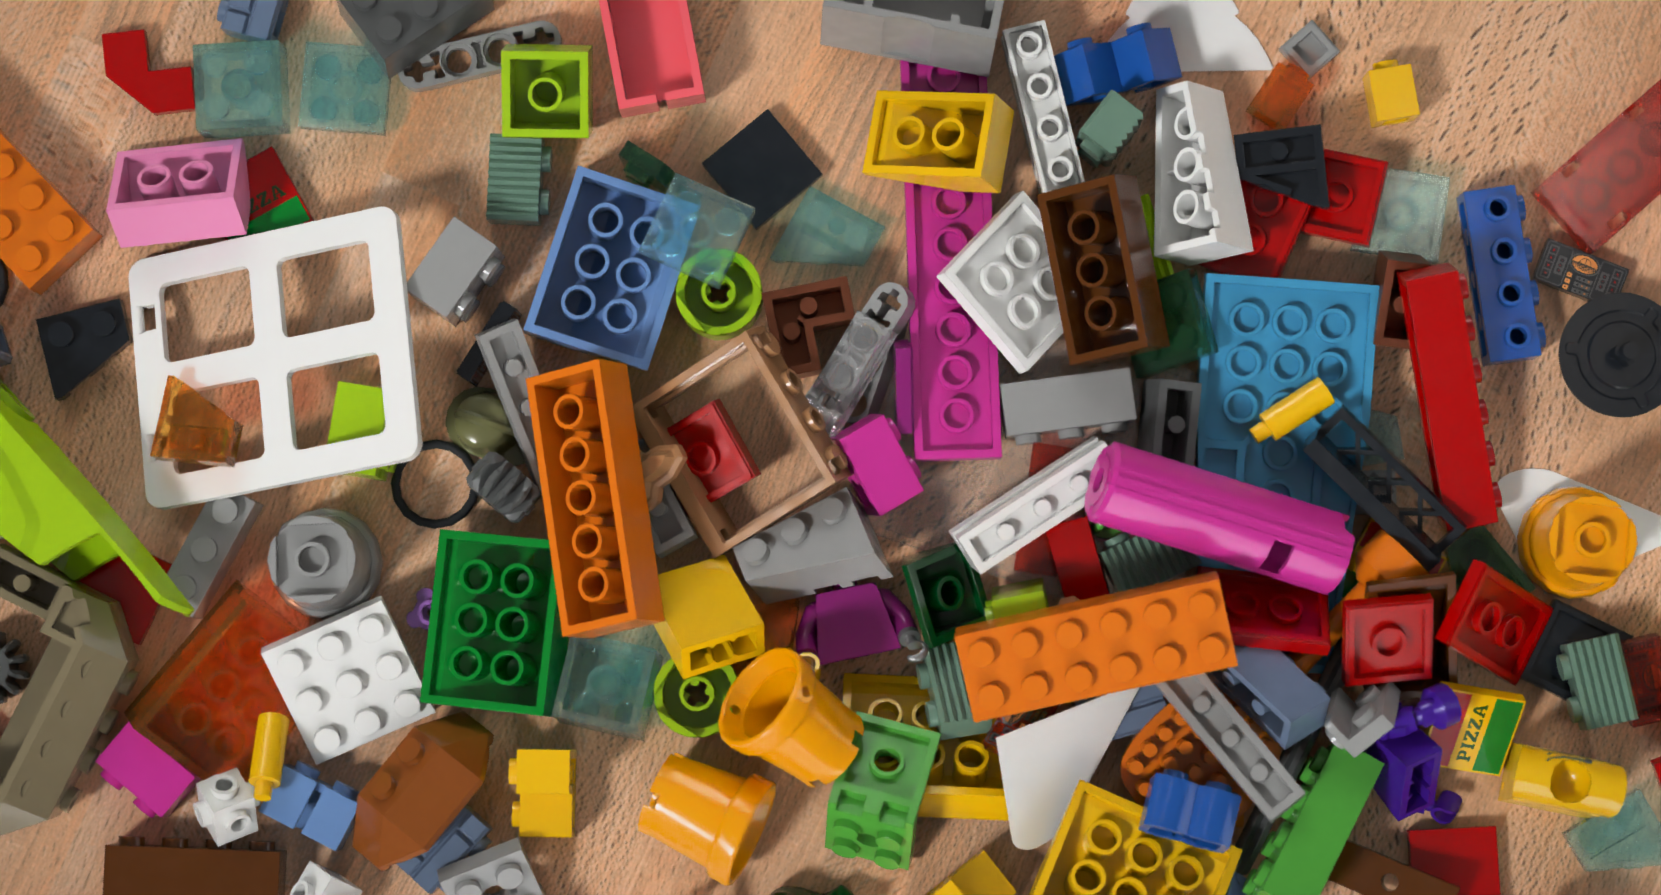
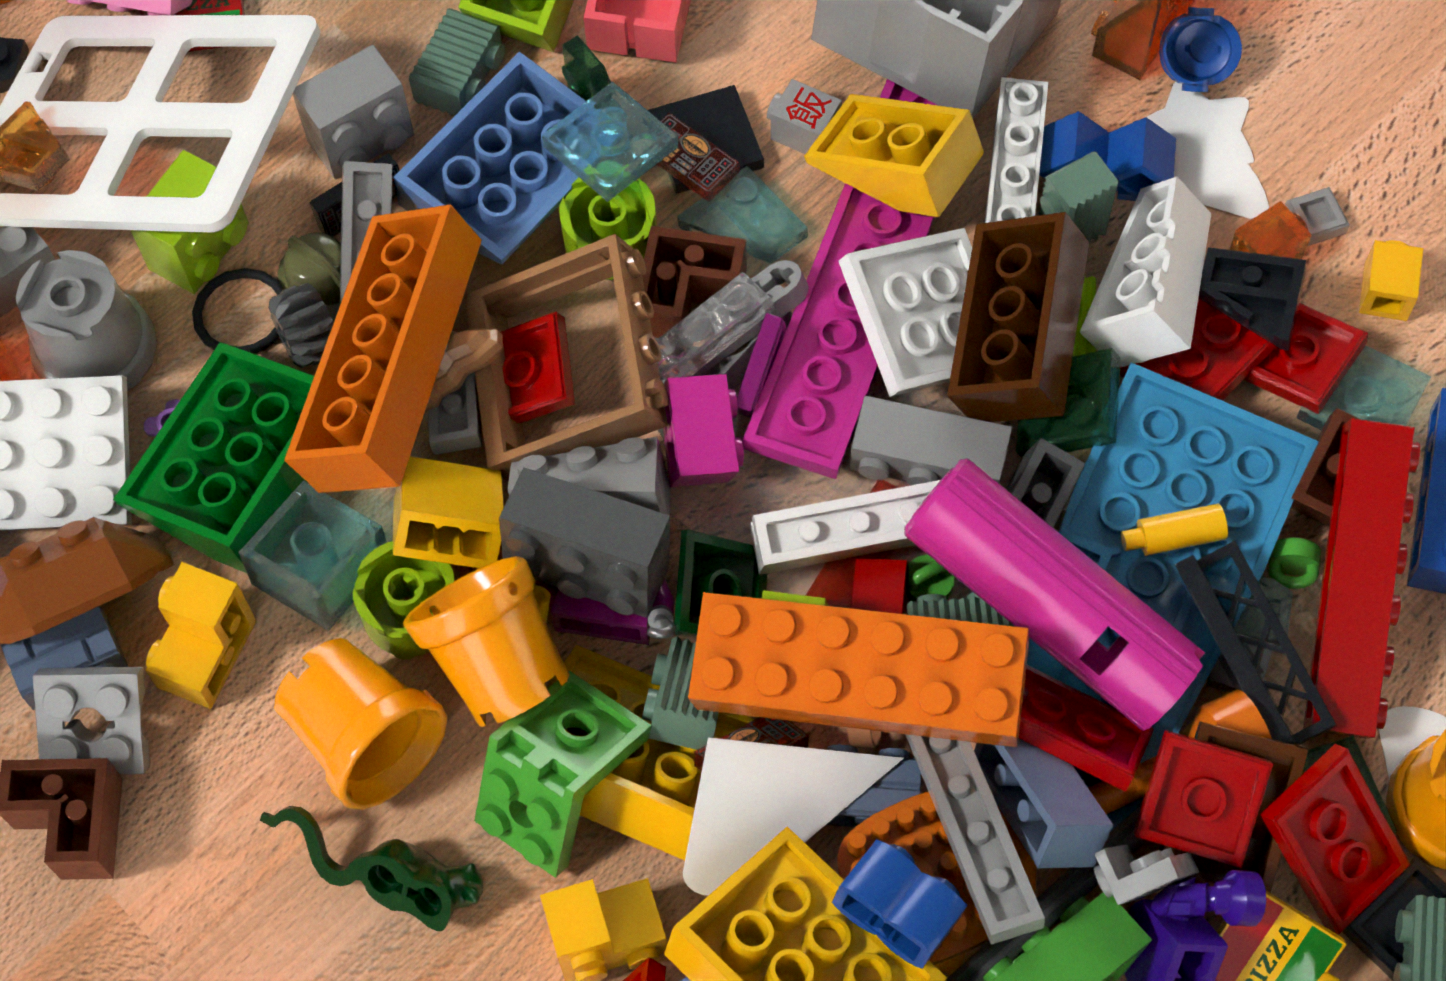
camera: 20 degrees right, 20 degrees down
none -> dark grey brick [499,467,670,618]
none -> tile [638,113,740,202]
none -> light grey brick [767,79,842,154]
none -> bright green tile [1268,537,1321,589]

